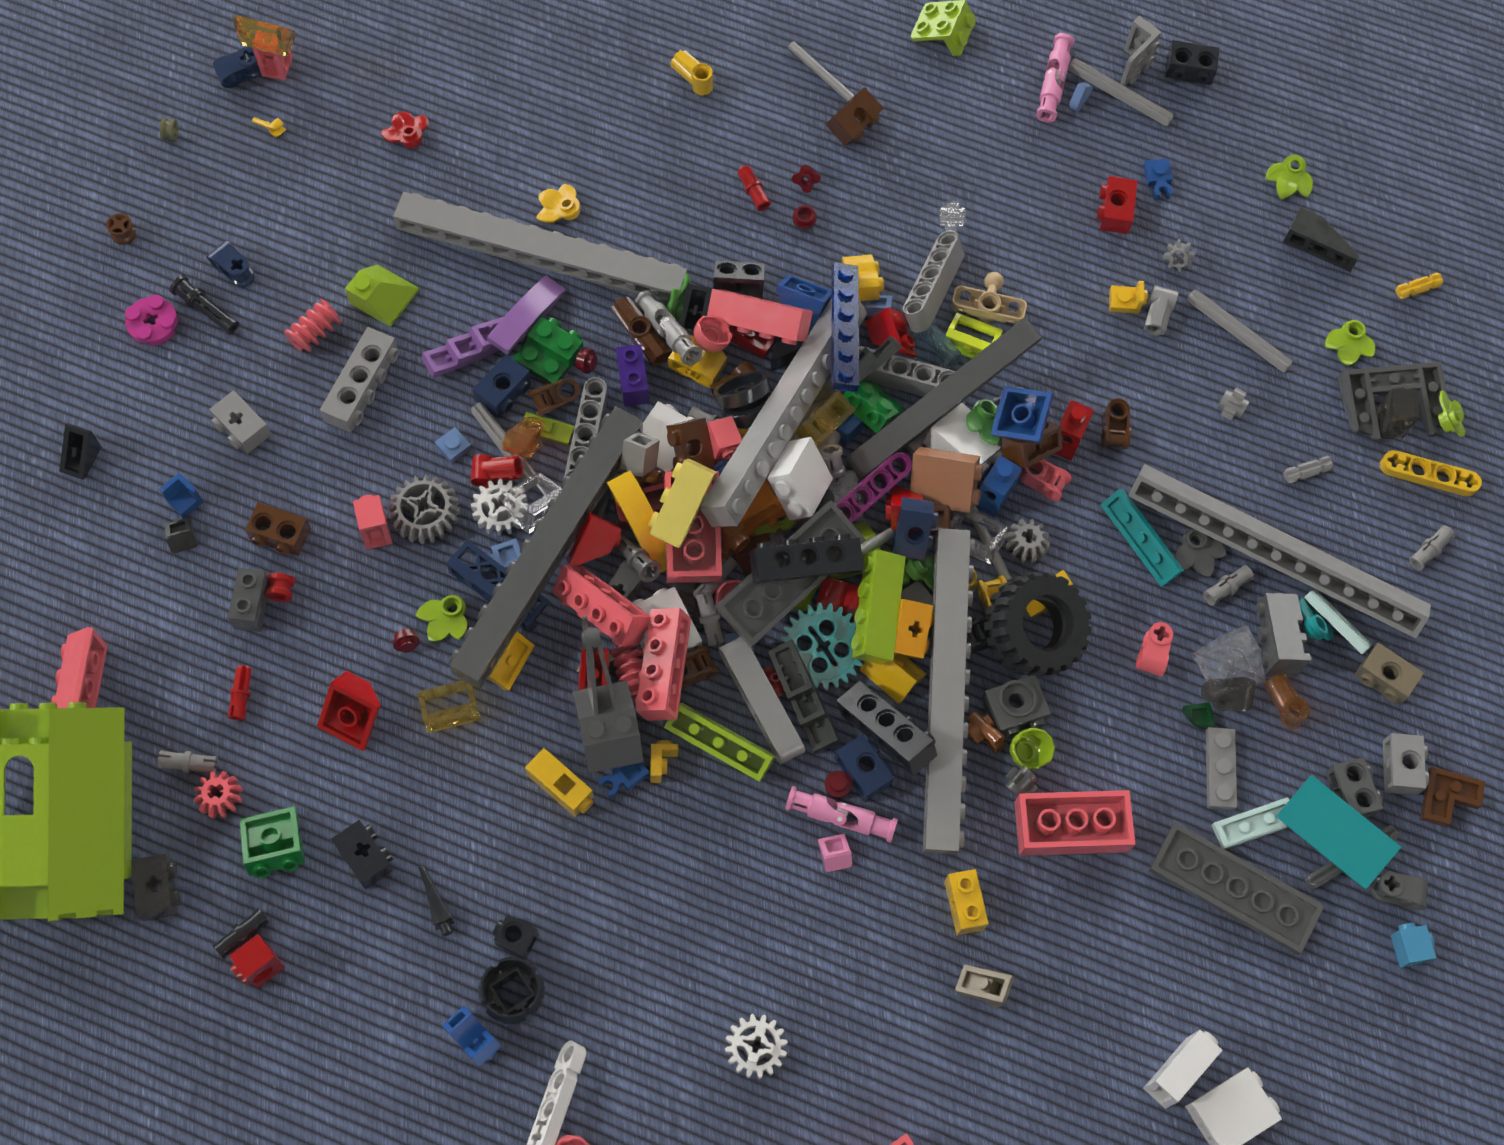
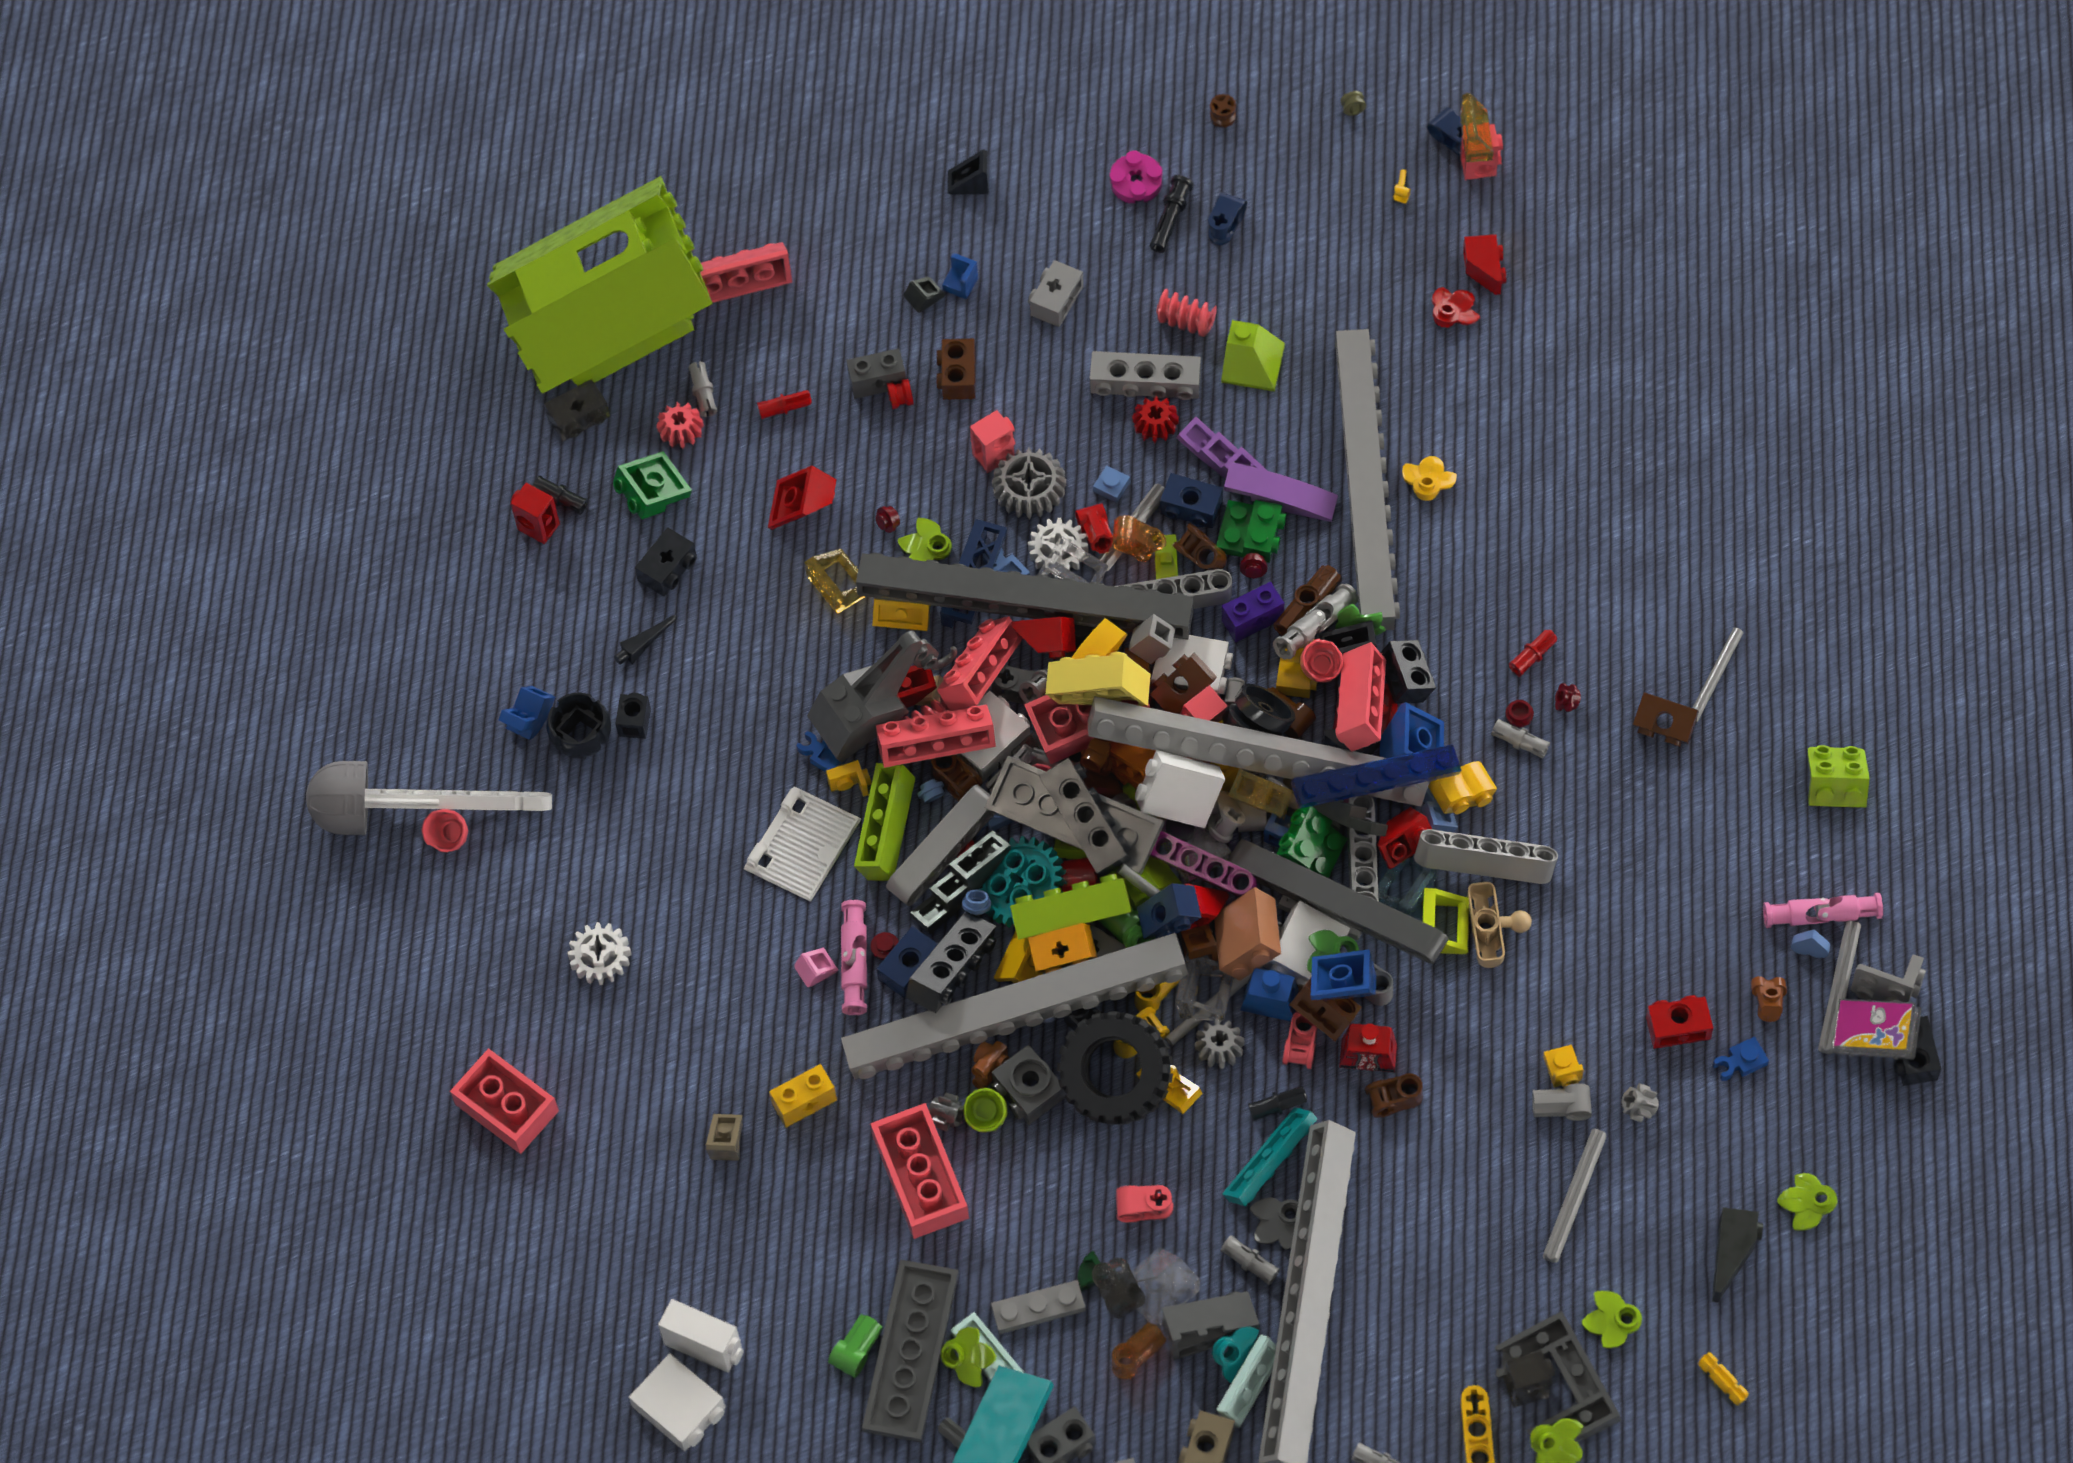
camera: 80 degrees right, 5 degrees down
yellow brick [525,748,594,817] -> none
yellow piece [670,50,713,96] -> none
clear gear [939,201,965,232] -> none
light grey gear [1218,388,1250,420] -> none
light grey axle [1283,456,1333,483] -> none
none -> white window [744,787,861,902]
none -> bright green piece [828,1314,883,1378]
none -> medium blue plate [917,779,945,804]
none -> lime plate [940,1327,996,1387]
none -> medium blue plate [962,889,991,915]
none -> red gear [1132,395,1179,443]
none -> black axle [1248,1086,1307,1121]
none -> red slope [1463,235,1506,295]
none -> light grey pin [1491,719,1550,759]
none -> dark orange plate [1751,976,1787,1022]
none -> piece [1833,999,1922,1060]

